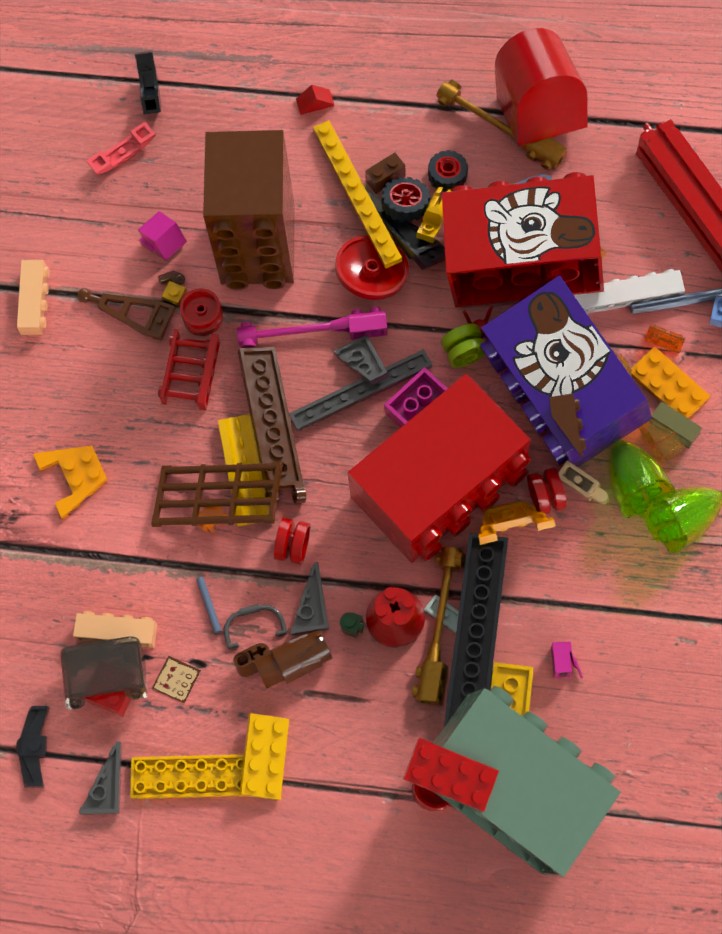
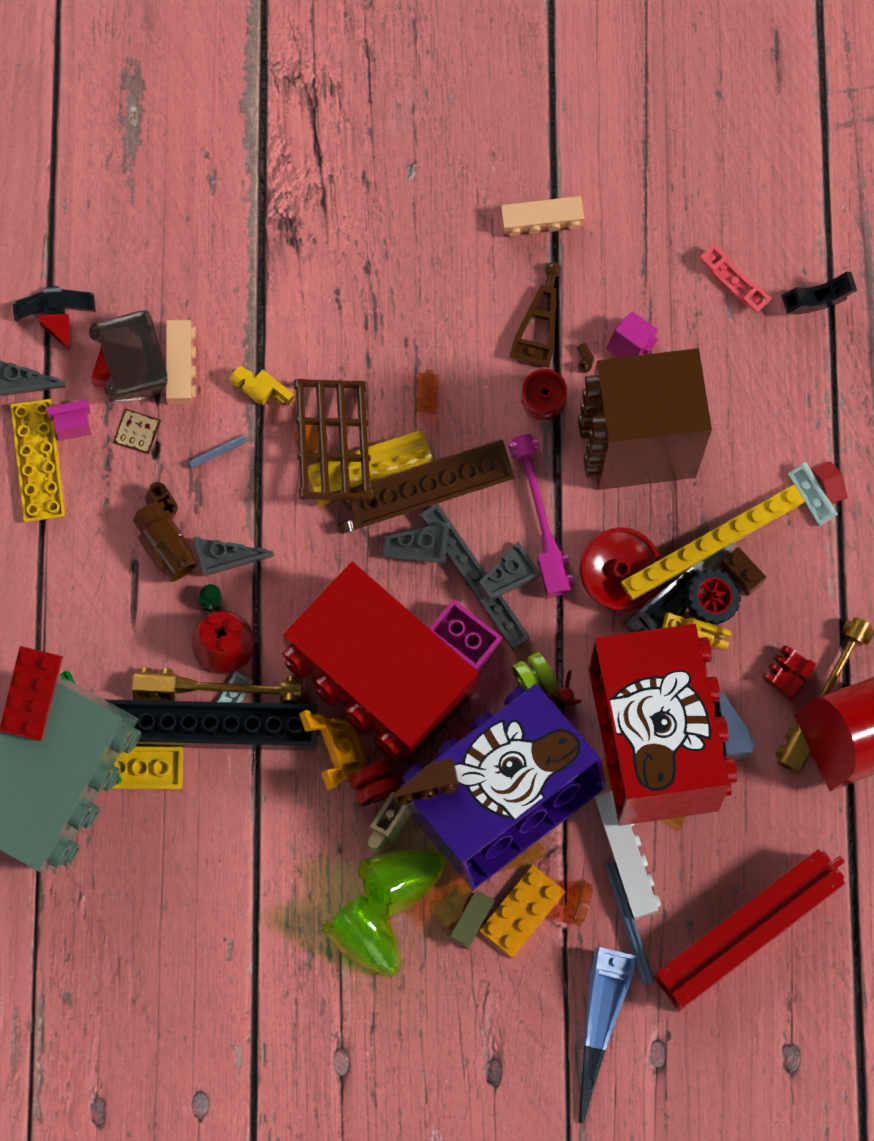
camera: 75 degrees right, 5 degrees up
light orange wing [33,446,108,520] -> none
red fence [158,329,220,410] -> none
yellow plate [161,281,187,306] -> none
dark grey piece [224,604,287,649] -> none
yellow plate [239,713,289,801] -> none
red wheel [274,518,311,565] -> none
black wheel [428,150,468,192] -> none
dark pink piece [551,641,583,679] -> none
none -> red slope [37,314,71,350]
none -> dark pink plate [47,399,91,441]
none -> yellow plate [229,366,295,406]
none -> dark grey wing [383,522,450,564]
none -> clear orange hinge [415,370,439,414]
none -> red legs [762,645,816,701]
none -> light aqua tile [788,462,838,526]

